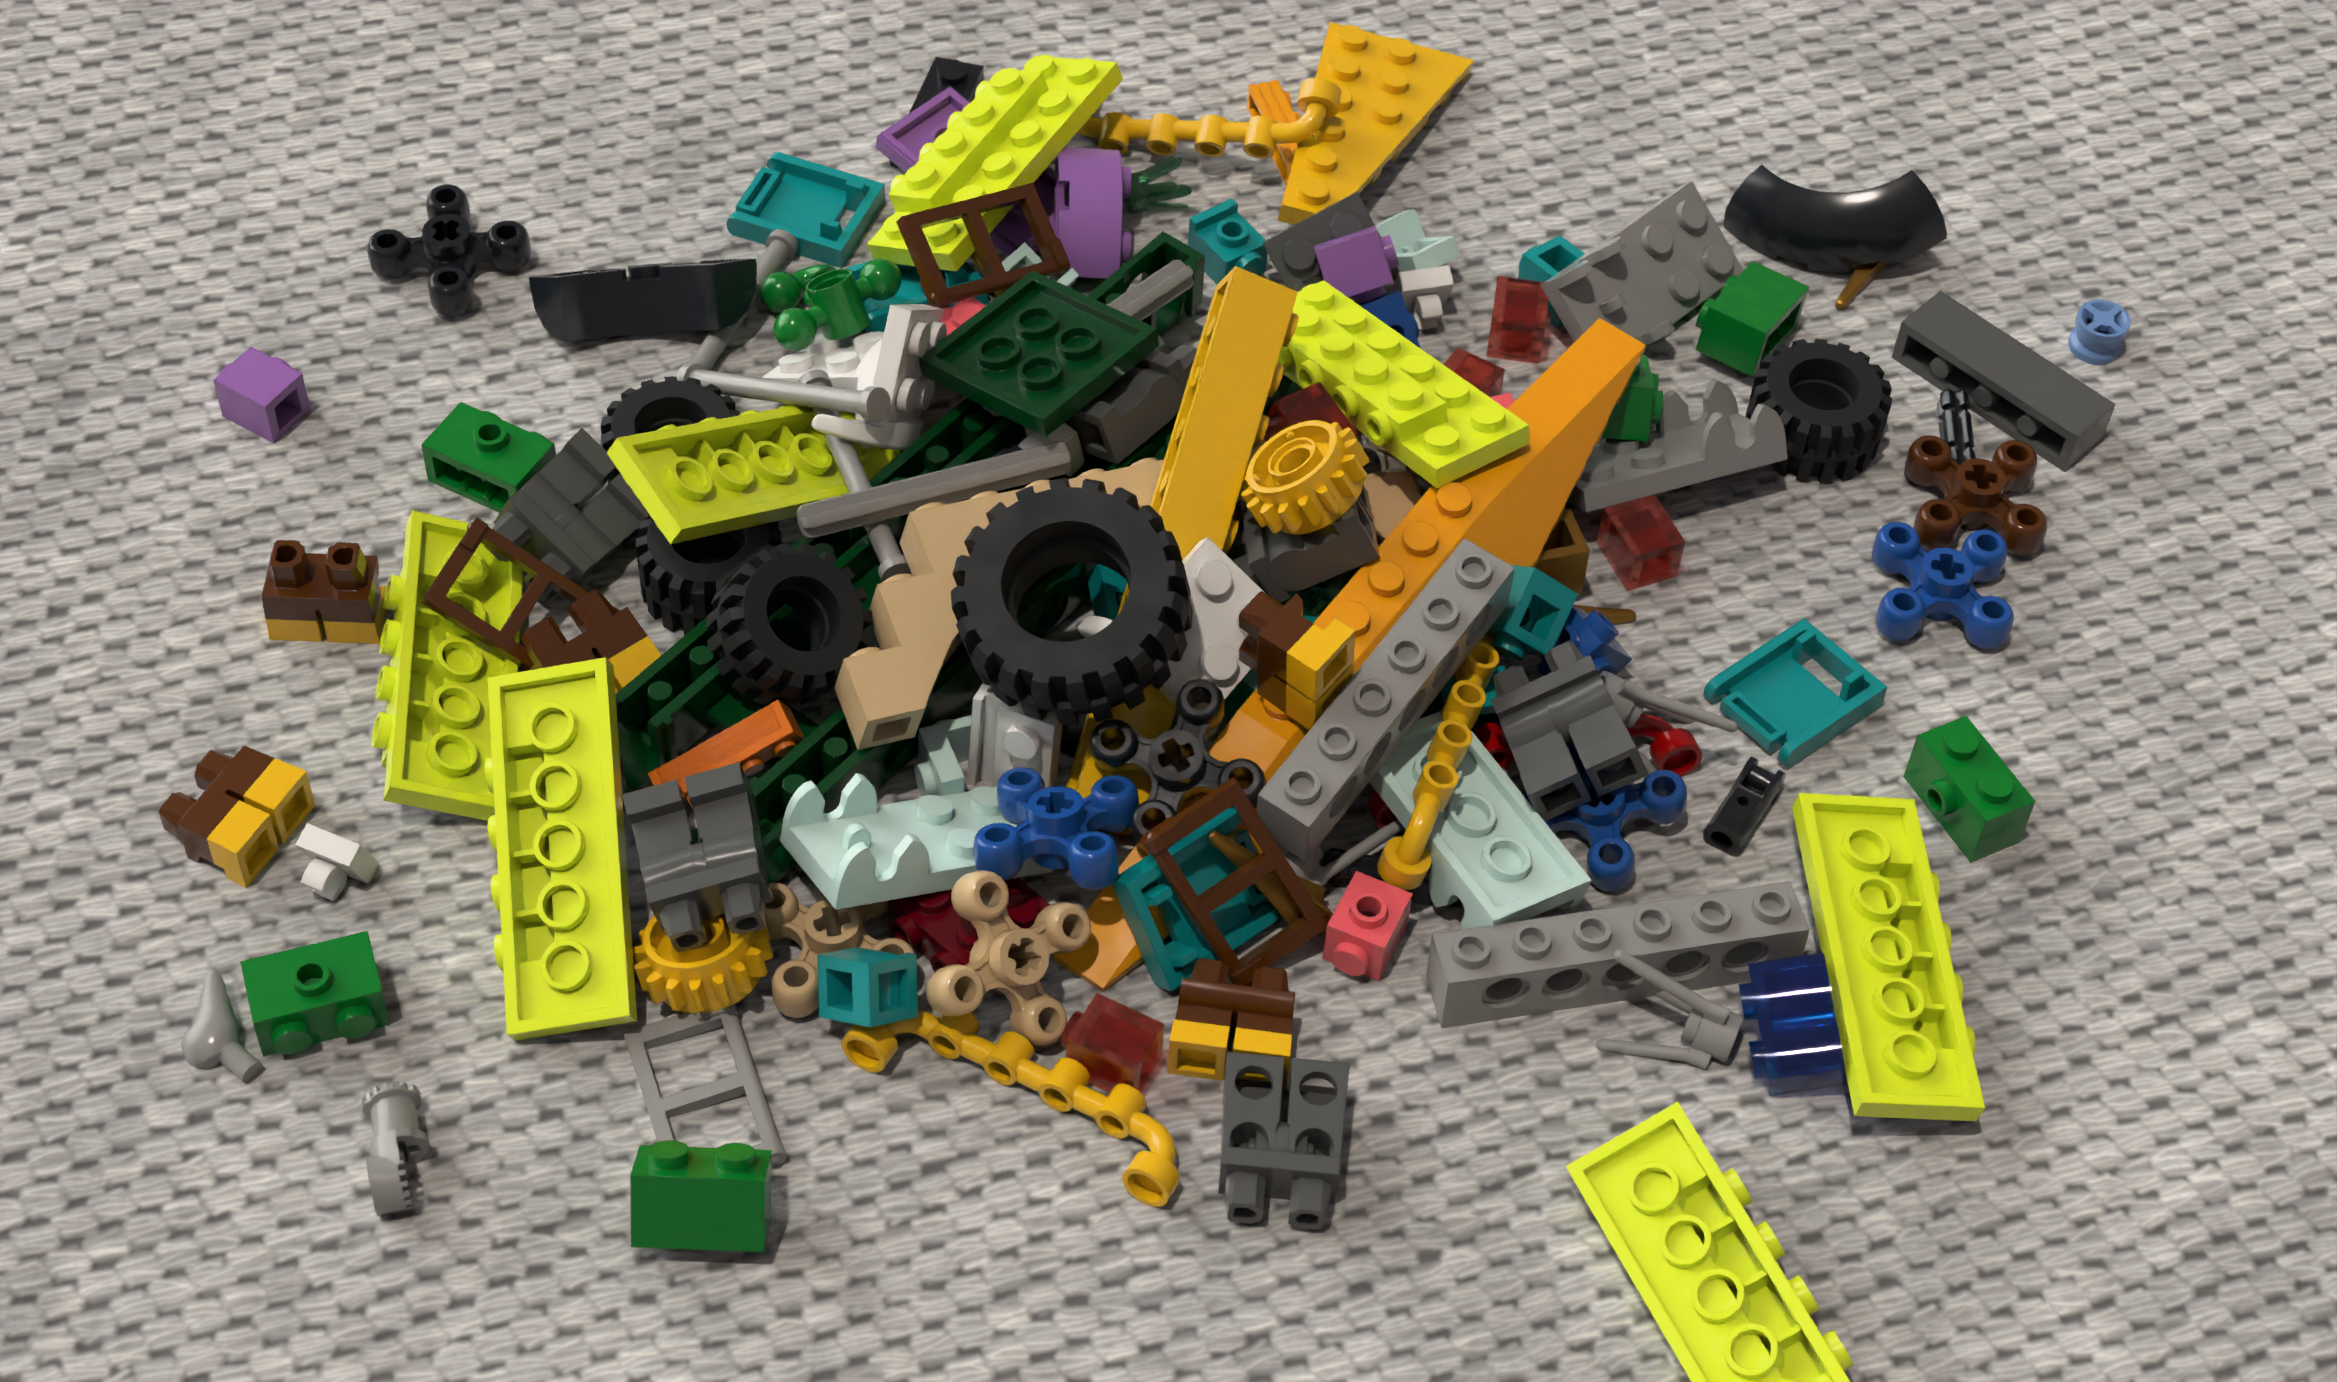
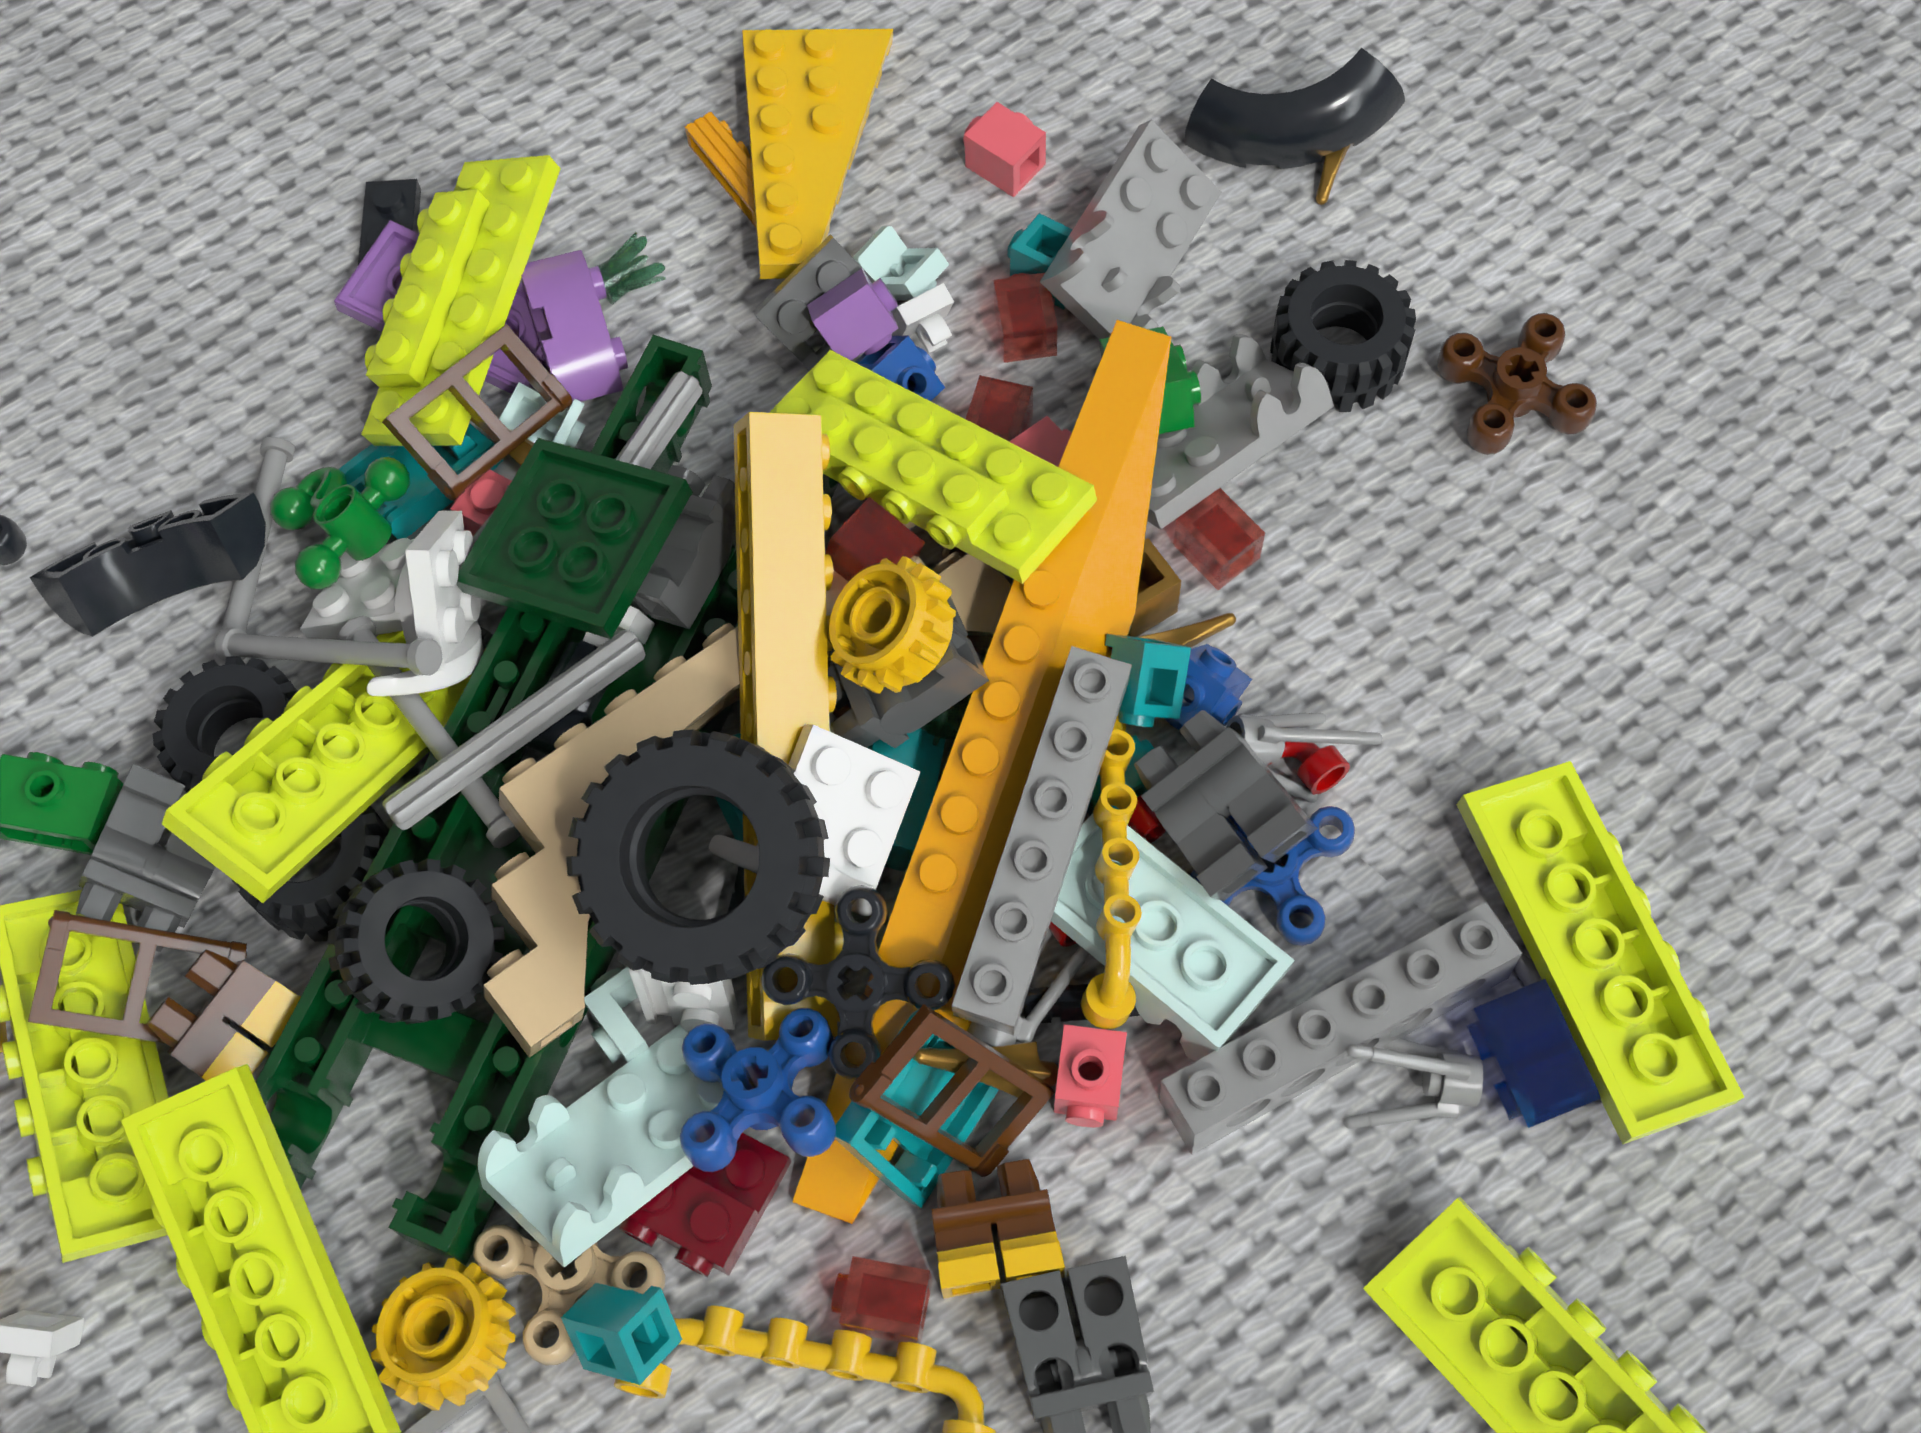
camera: 10 degrees left, 15 degrees up
dark grey hips [622,762,773,952] -> none
orange piece [648,700,805,809] -> none
teal container [726,152,885,268] -> none
tan gear [926,870,1091,1047] -> none
yellow bar [1077,78,1342,159] -> none
teal brick [1188,198,1268,284] -> none
hips [1239,591,1355,730] -> none
green brick [1695,261,1809,377] -> none
teal container [1703,618,1887,768] -> none
black bar [1703,756,1786,856] -> none
blue gear [1872,522,2014,649] -> none
dark grey brick [1891,291,2115,472] -> none
green brick [1903,716,2036,863] -> none
black axle [1937,388,1976,465] -> none
medium blue wheel [2068,299,2131,365] -> none
none -> coral brick [963,102,1046,197]

